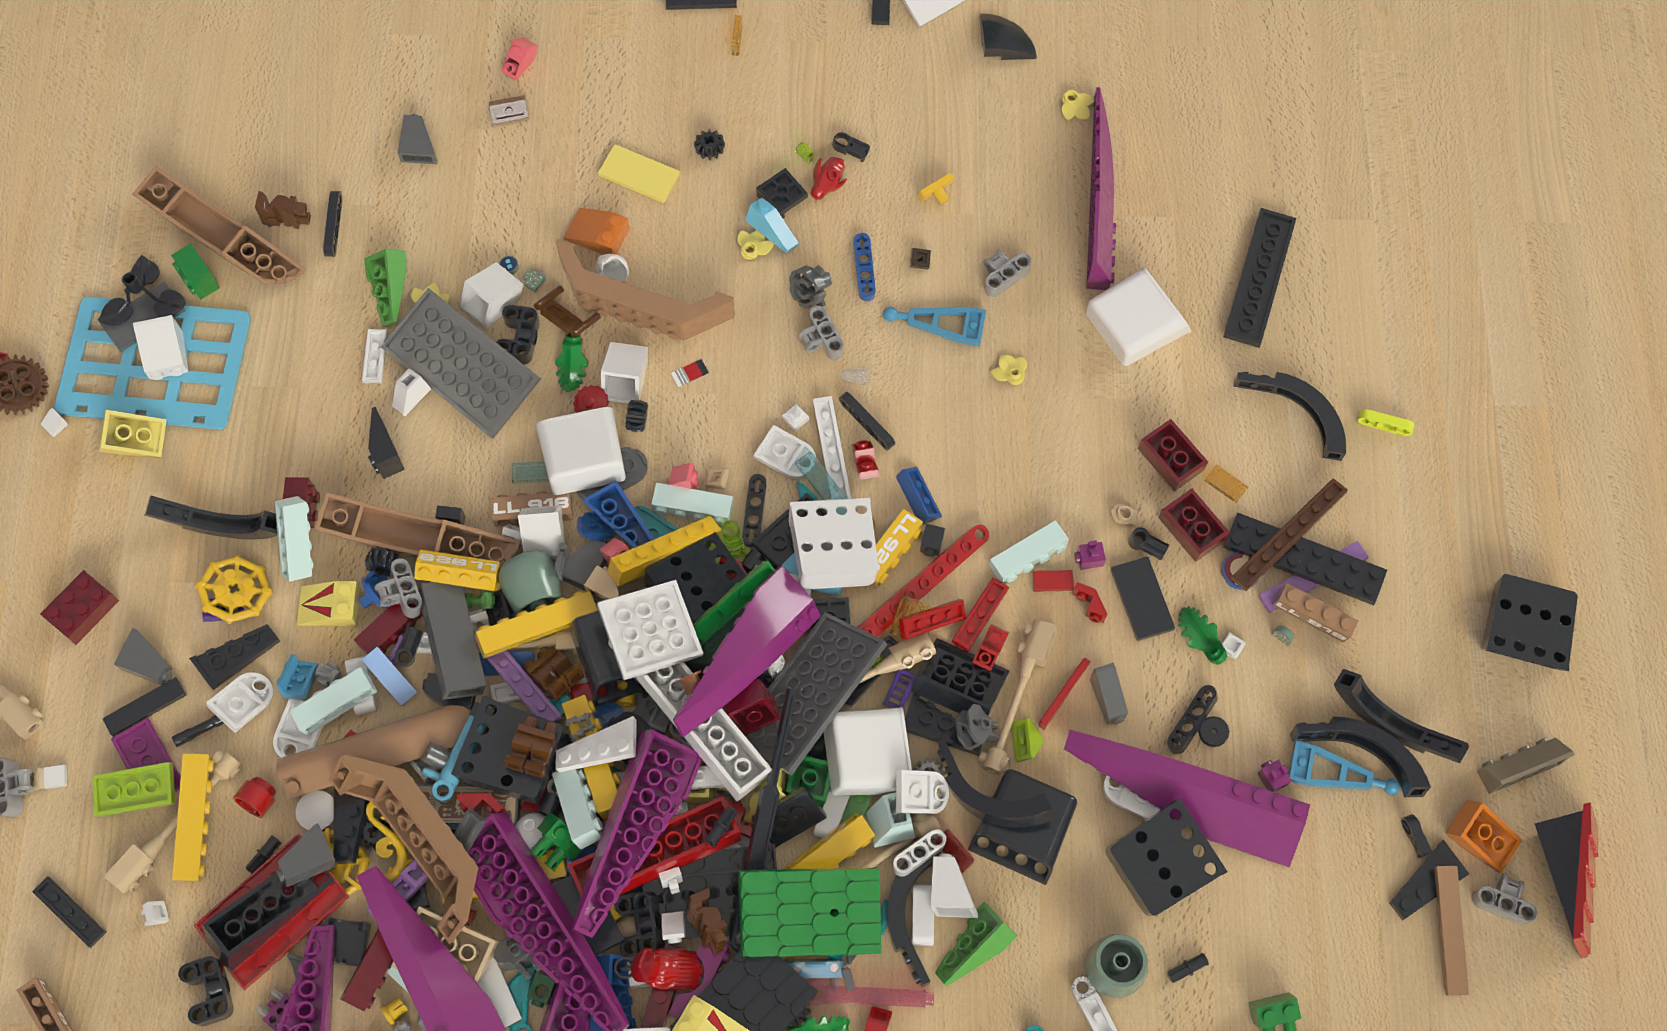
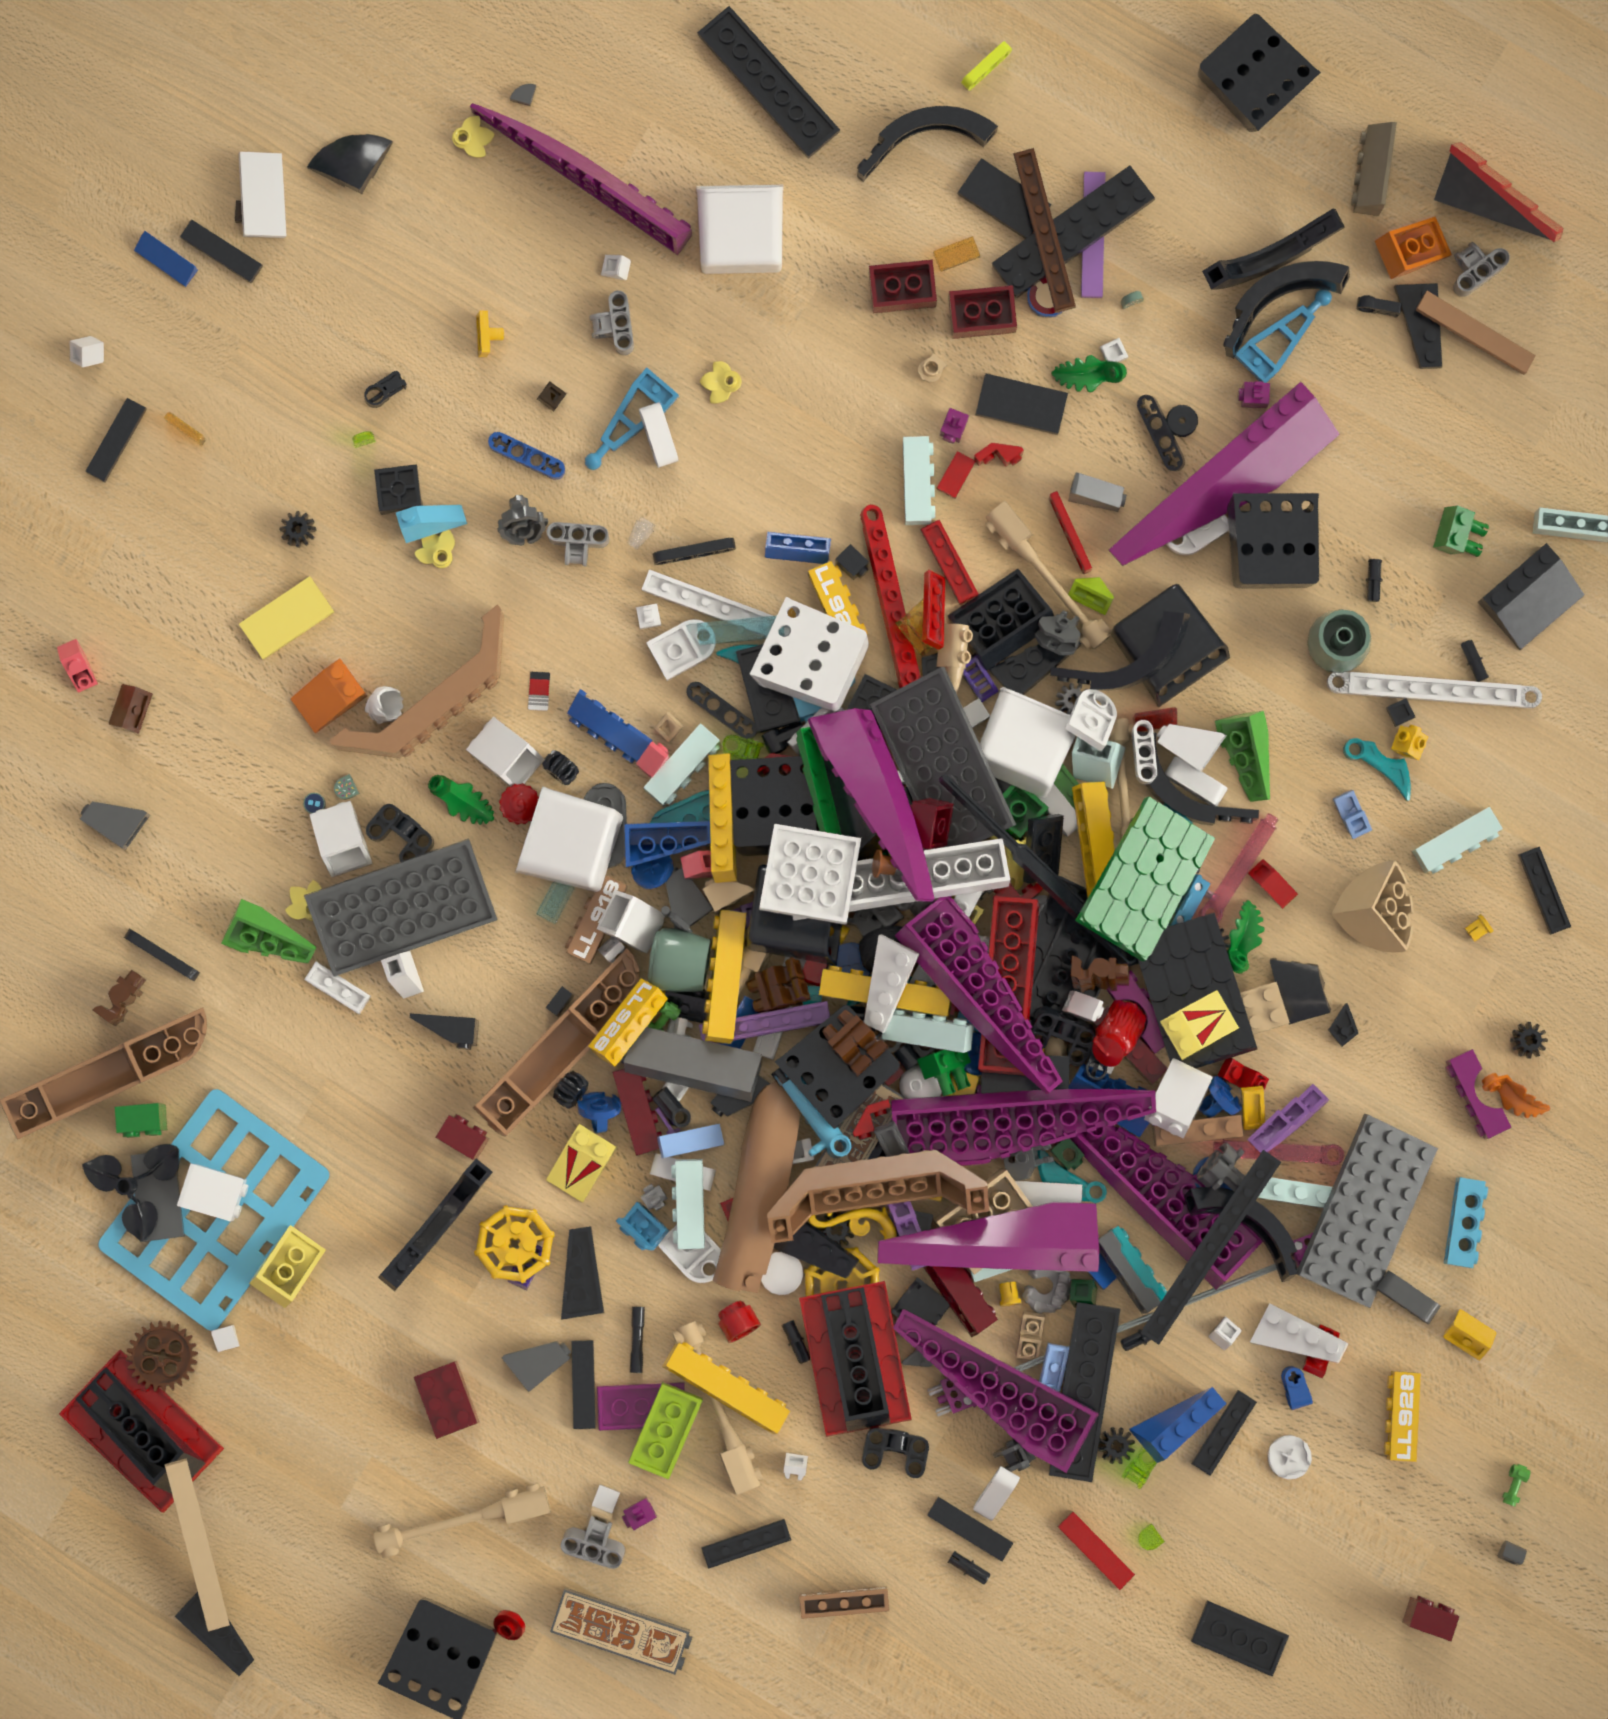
camera: 60 degrees left, 15 degrees up
white plate [206,673,273,733] -> none
light aqua brick [275,496,313,582] -> none
dark grey slope [276,824,335,887] -> none
light grey piece [374,559,422,618] -> none
dark grey brick [420,741,450,770] -> none
reddish brown plate [533,286,601,337] -> none
dark grey piece [565,713,596,741] -> none
white tile [659,866,683,894] -> none
black axle [704,807,737,847] -> none
red animal [811,157,847,200] -> none
dark grey tile [841,967,855,991] -> none
red slope [852,440,879,480] -> none
red slope [972,624,1010,671] -> none
black piece [1128,527,1169,560] -> none
medium nougat brick [1272,583,1359,642] -> none
none -> dark grey tile [510,84,536,106]
none -> blue wedge [567,689,653,764]
none -> white slope [601,255,631,280]
none -> magenta brick [622,1497,657,1531]
none -> white beam [639,402,678,468]
none -> black tile [957,158,1052,239]
none -> white tile [963,698,990,728]

